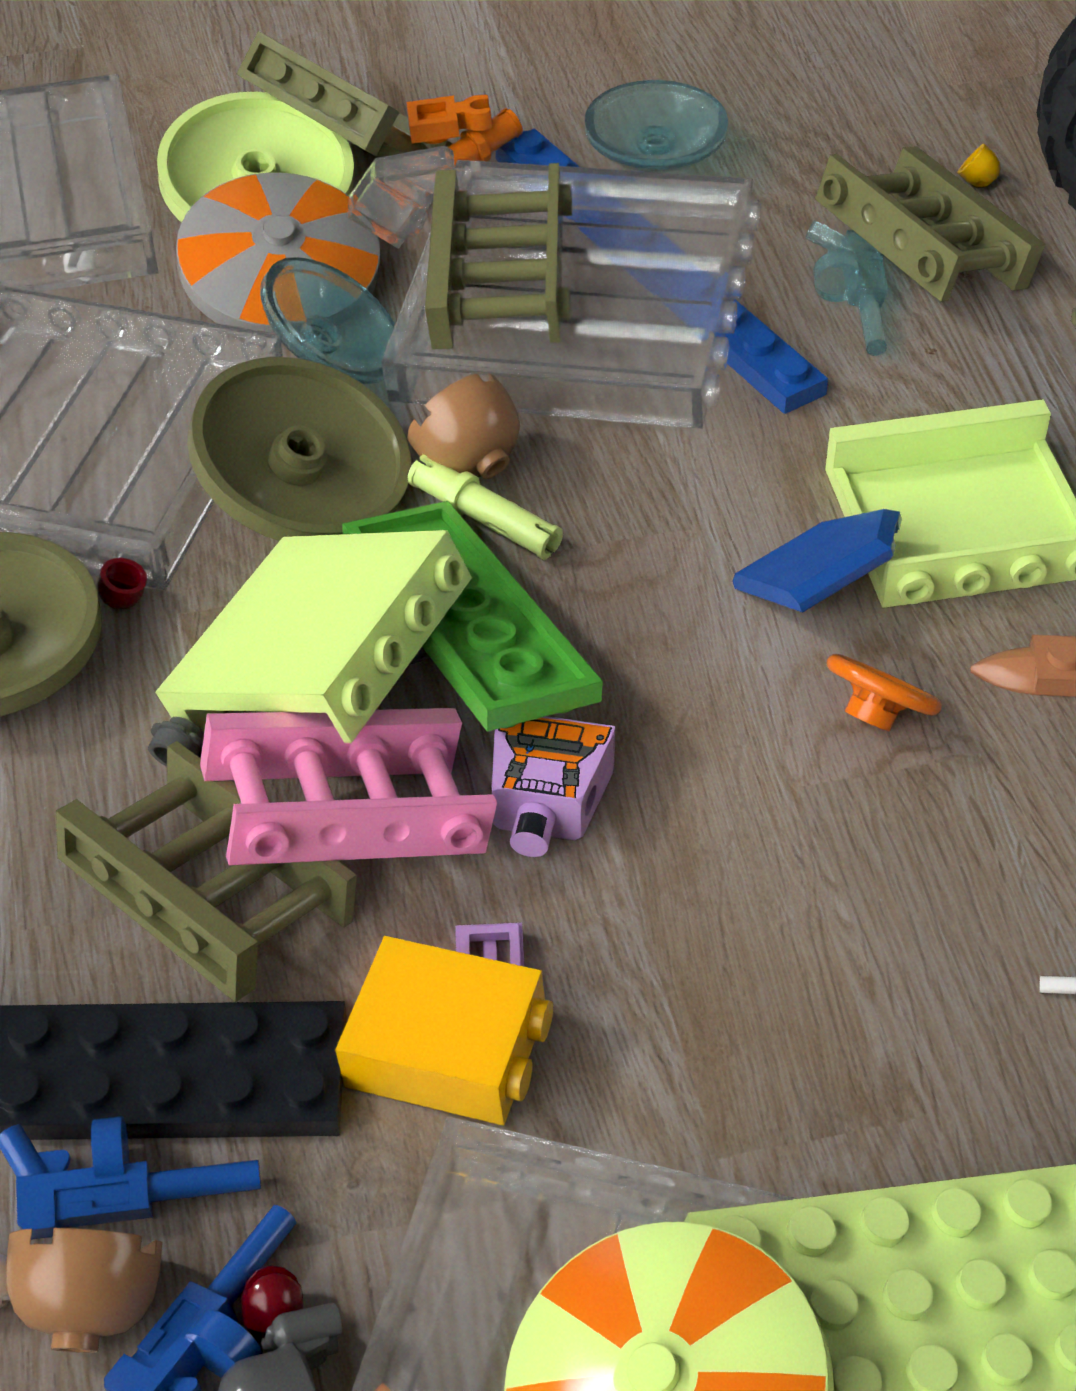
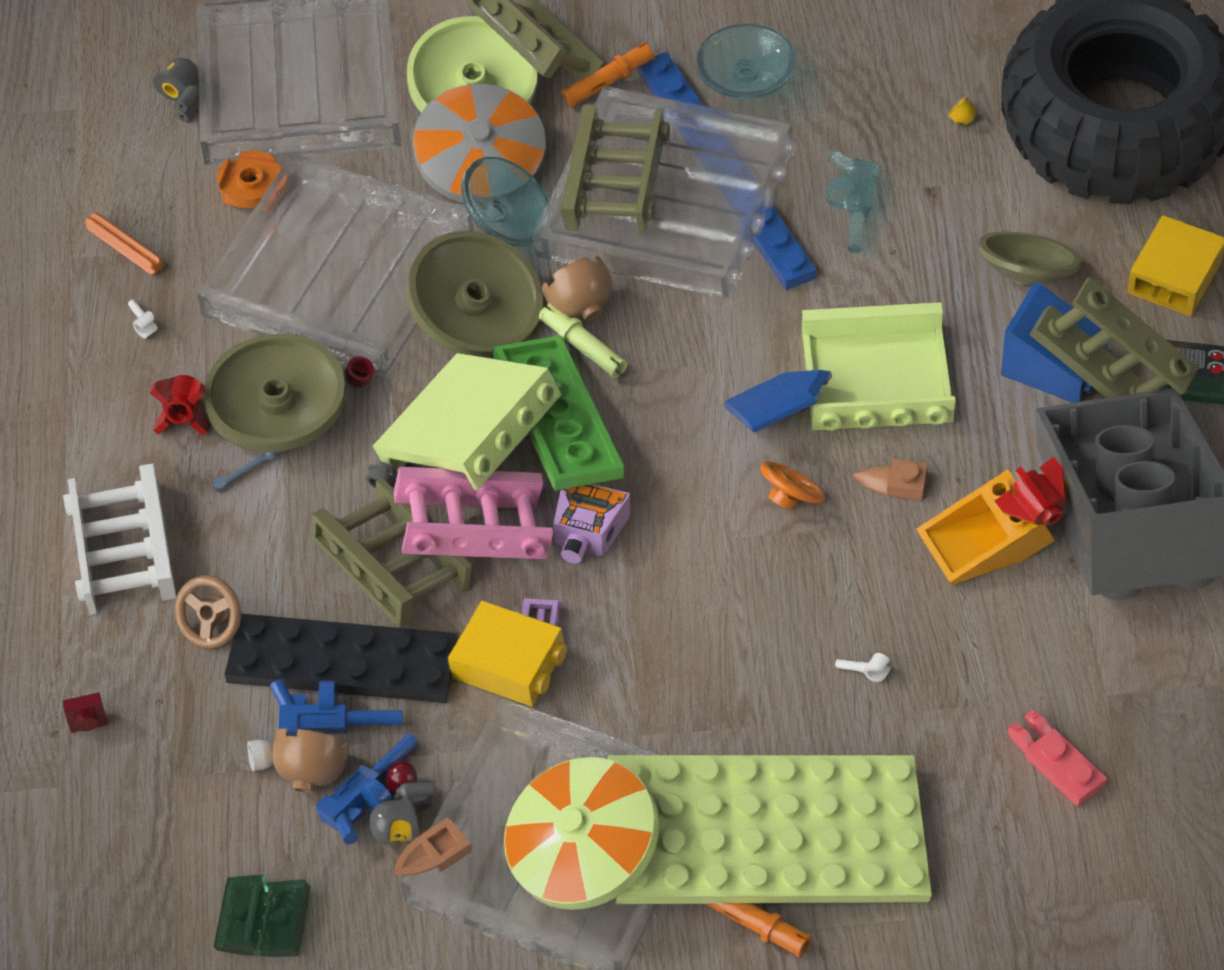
camera: 10 degrees right, 5 degrees up
clear slope [348,146,455,249] -> none
orange plate [406,95,493,144] -> none
olive fence [815,146,1046,302] -> none

